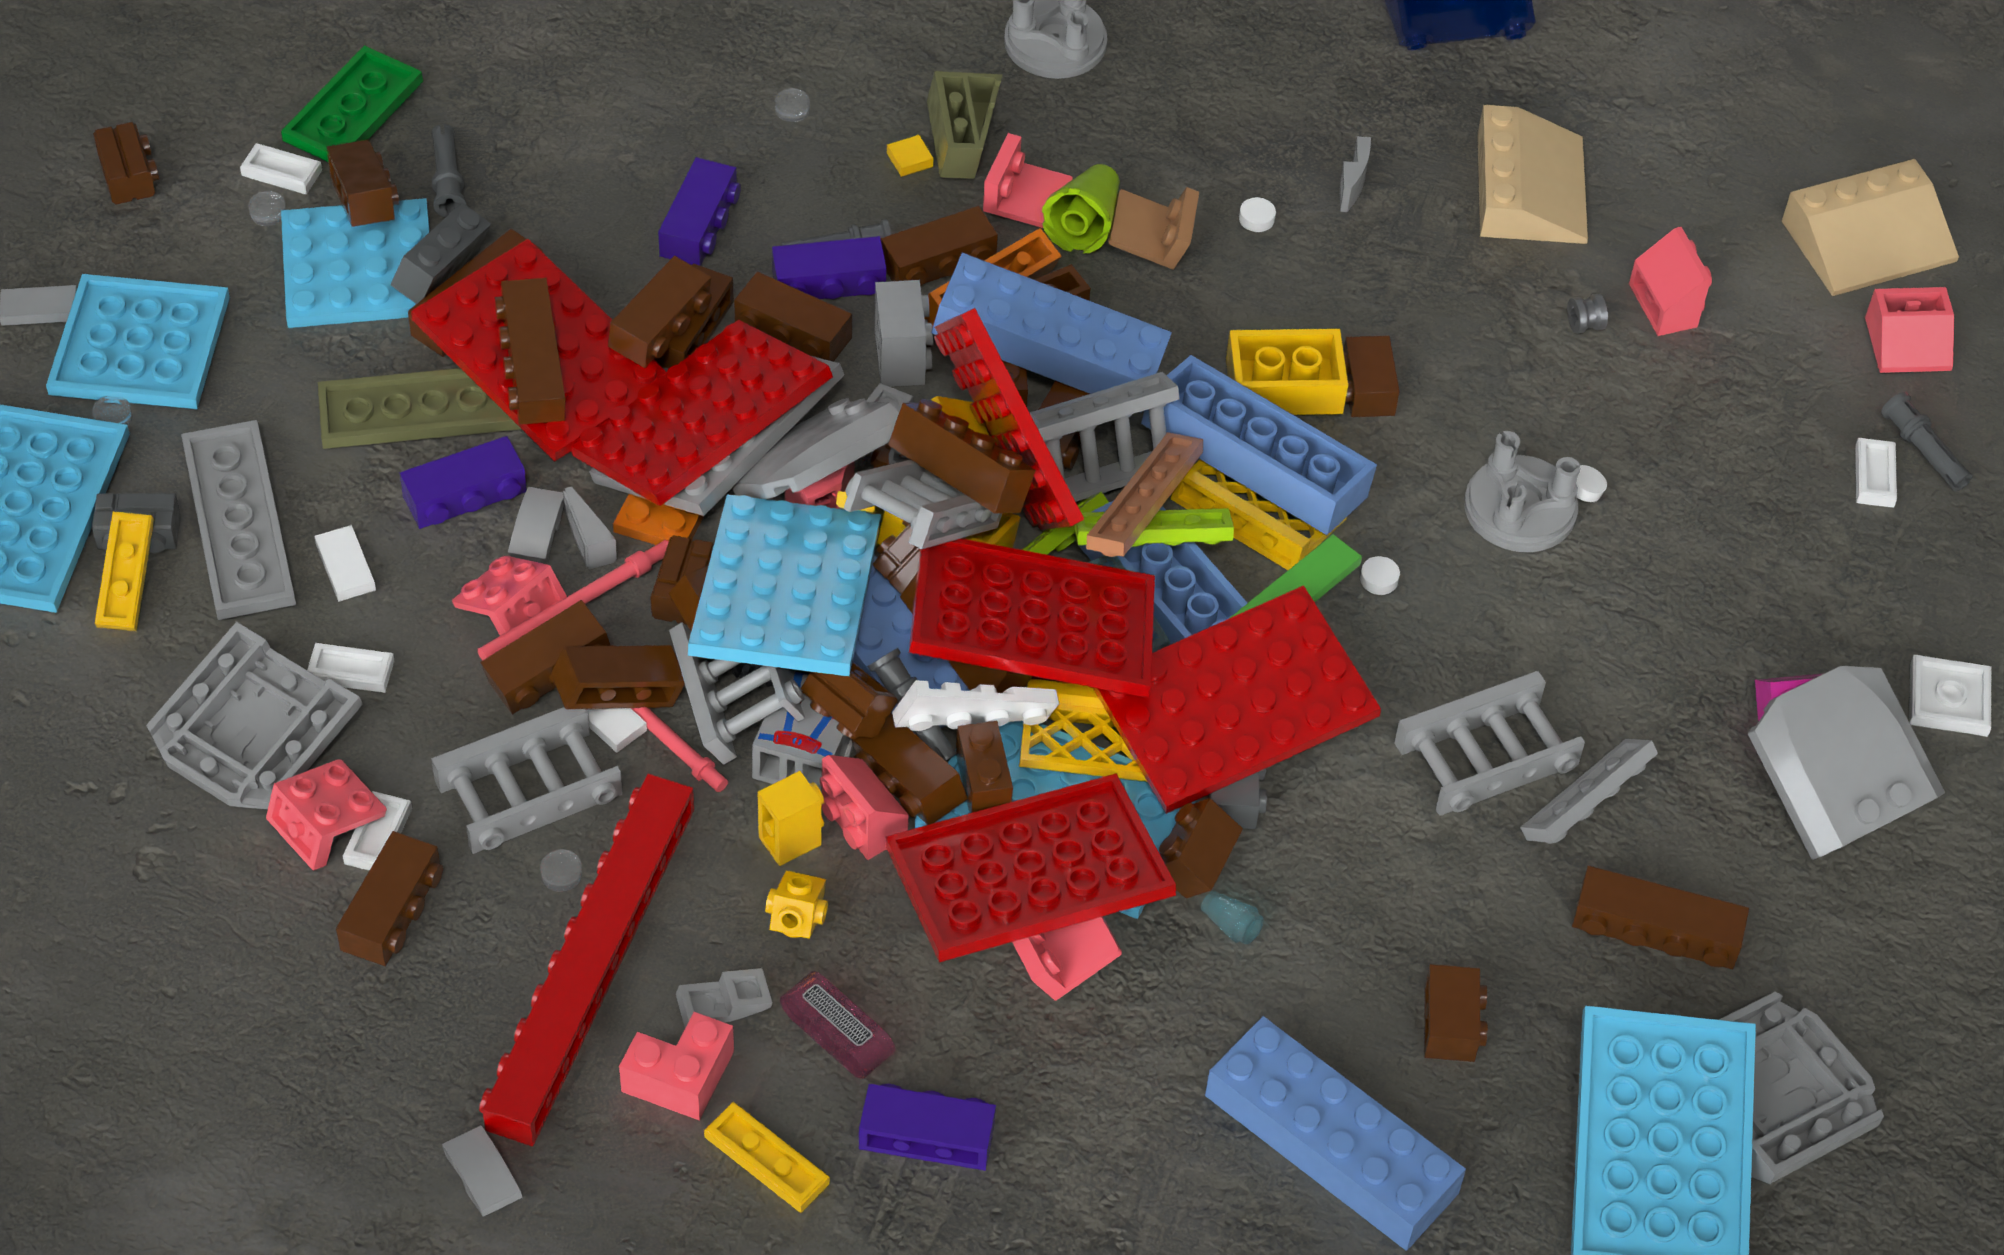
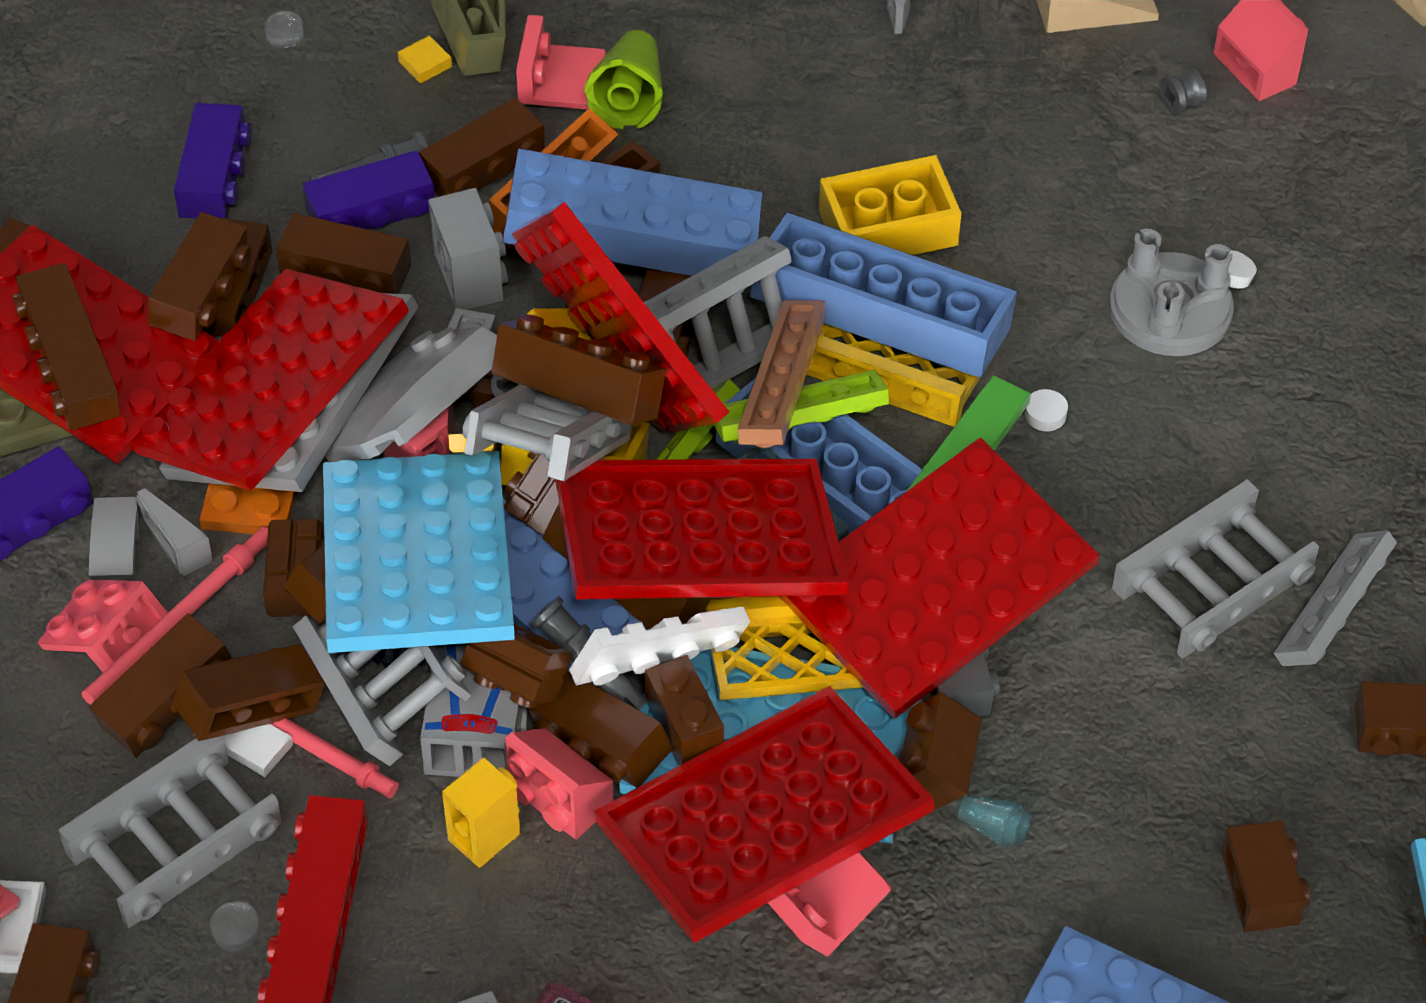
camera: 10 degrees left, 0 degrees up
yellow brick [765,870,828,939] -> none
medium nougat bracket [1108,187,1199,270] -> none
white tile [1239,197,1276,232] -> none
reddish brown brick [1343,336,1400,417] -> none

